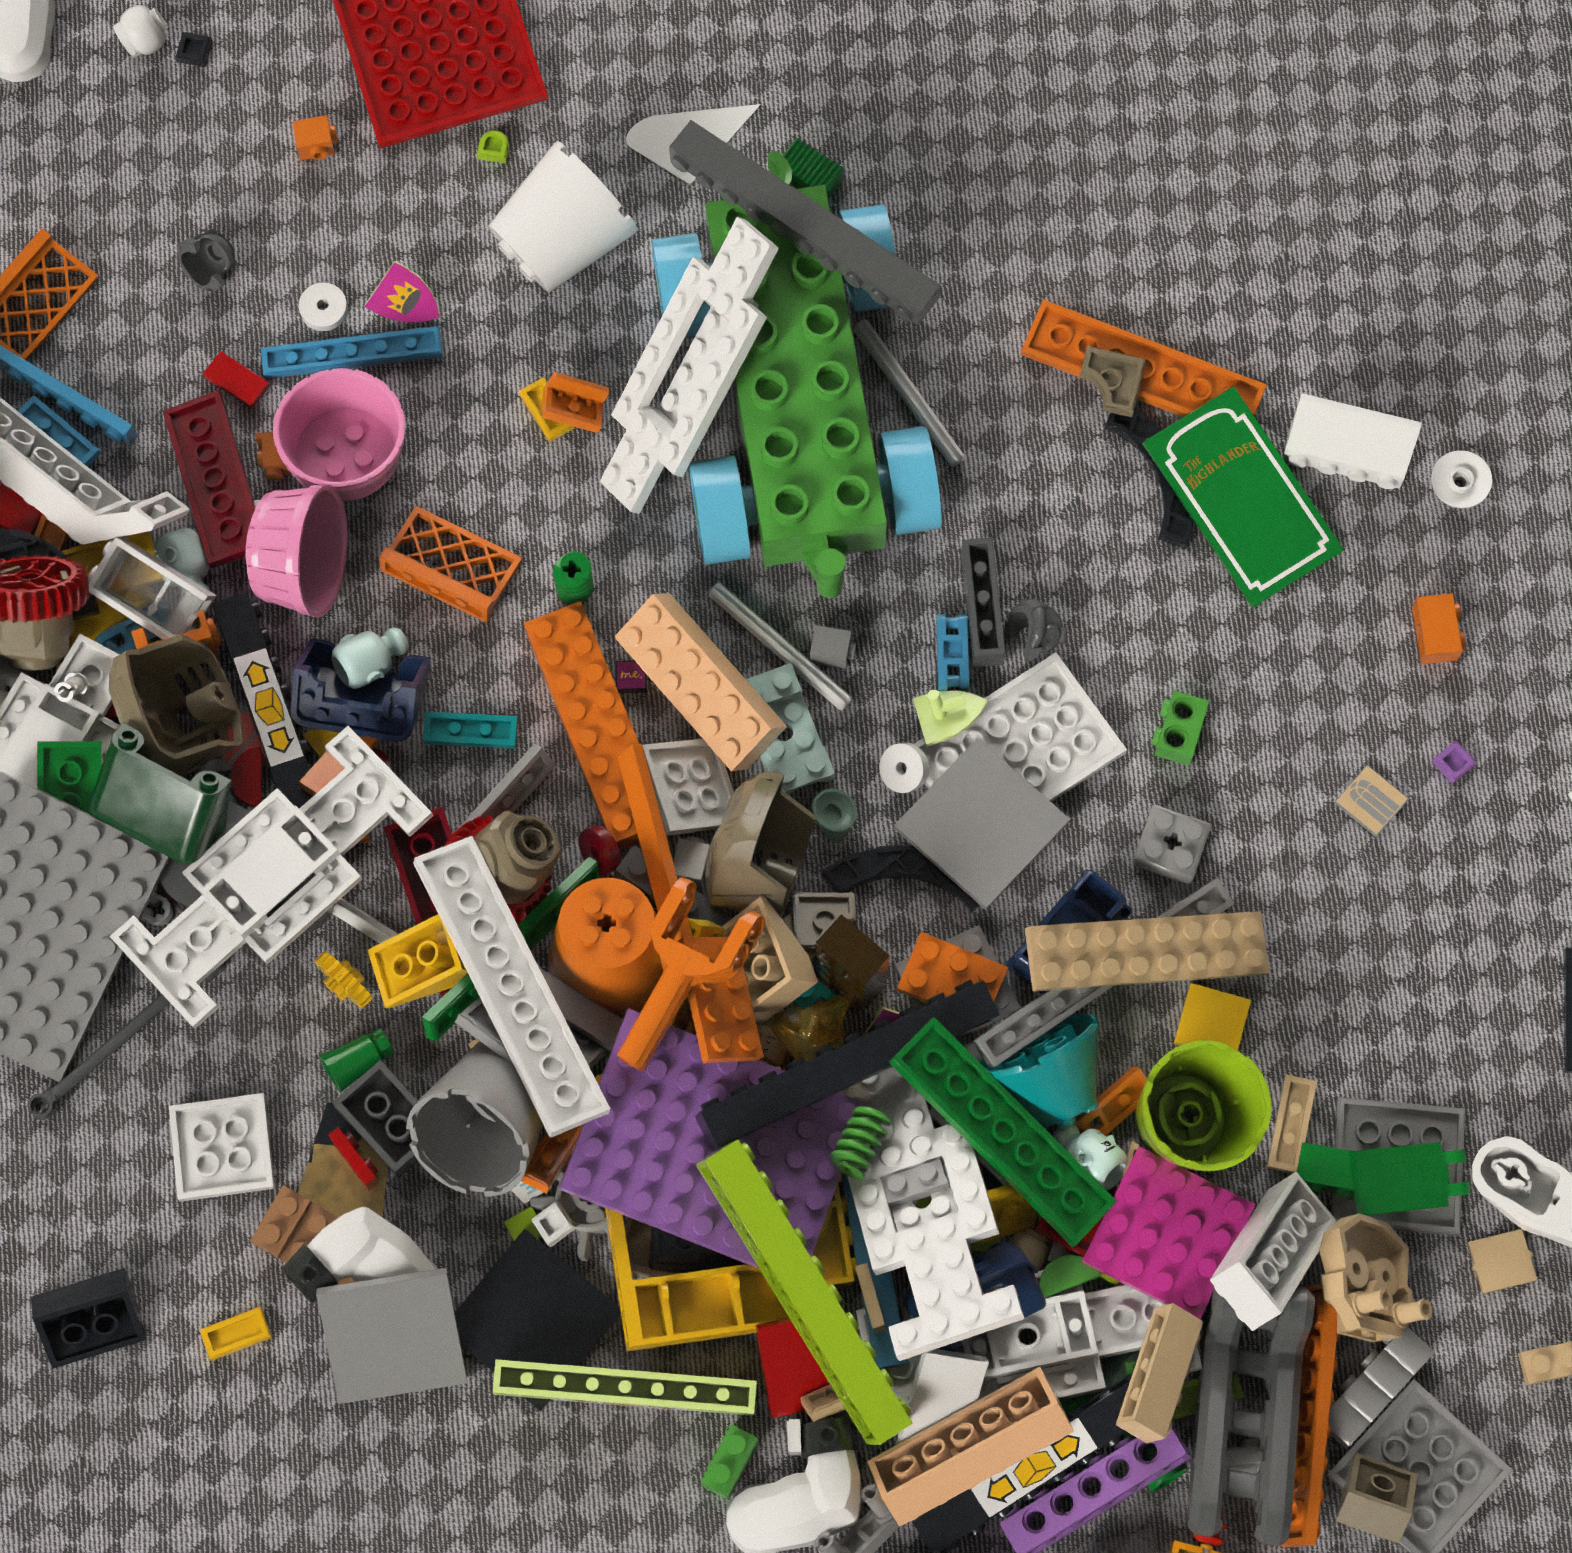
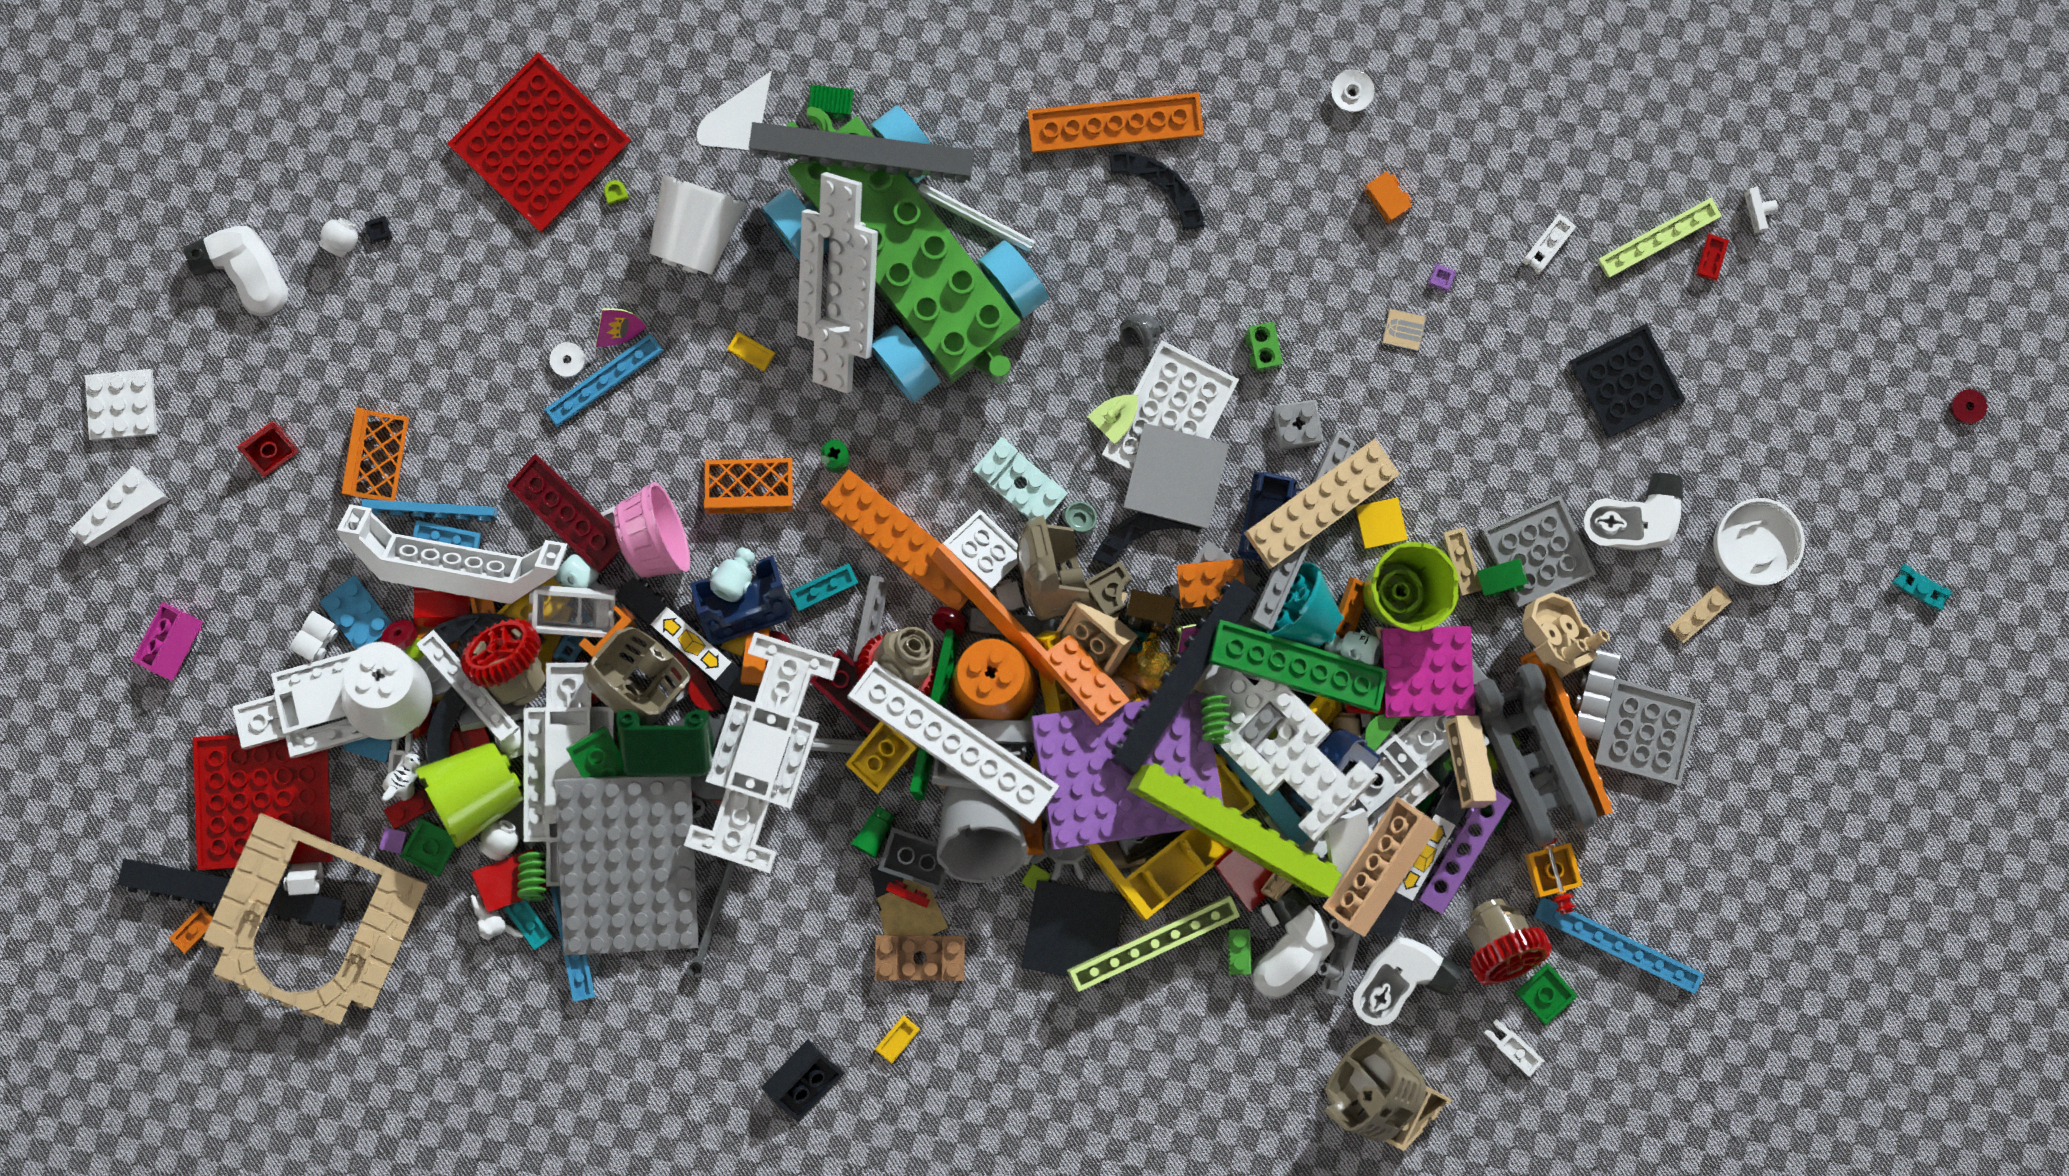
camera: 35 degrees left, 10 degrees up
white pin [54,672,88,702] -> none
white plate [169,1093,275,1202] -> none
dark grey helmet [177,229,237,292] -> none
red tile [203,351,270,409] -> none
dark orange brick [255,432,291,480] -> none
bright pink piece [273,368,405,501] -> none
white piece [281,1207,438,1304] -> none
orange brick [292,115,339,161] -> none
yellow gear [314,951,373,1009] -> none
light grey tile [316,1268,467,1404] -> none
white tile [531,1200,577,1247] -> none
orange bracket [541,372,609,433] -> none
light nougat brick [615,593,787,772] -> none
magenta tile [615,660,647,693] -> none
orange piece [616,877,765,1071] -> none
white axle [709,583,852,711] -> none
light grey brick [810,625,856,669] -> none
tan tile [855,1263,887,1334] -> none
white piece [879,743,929,793] -> none
dark azure plate [936,614,969,691] -> none
dark grey brick [961,537,1005,667] -> none
dark tan tile [1080,346,1146,417] -> none
green piece [1142,386,1344,608] -> none
white brick [1210,1172,1337,1331] -> none
white slope [1283,393,1422,489] -> none
dark tan slope [1336,1452,1418,1543] -> none
green tile [1349,1142,1471,1215] -> none
tan piece [1467,1229,1537,1294] -> none

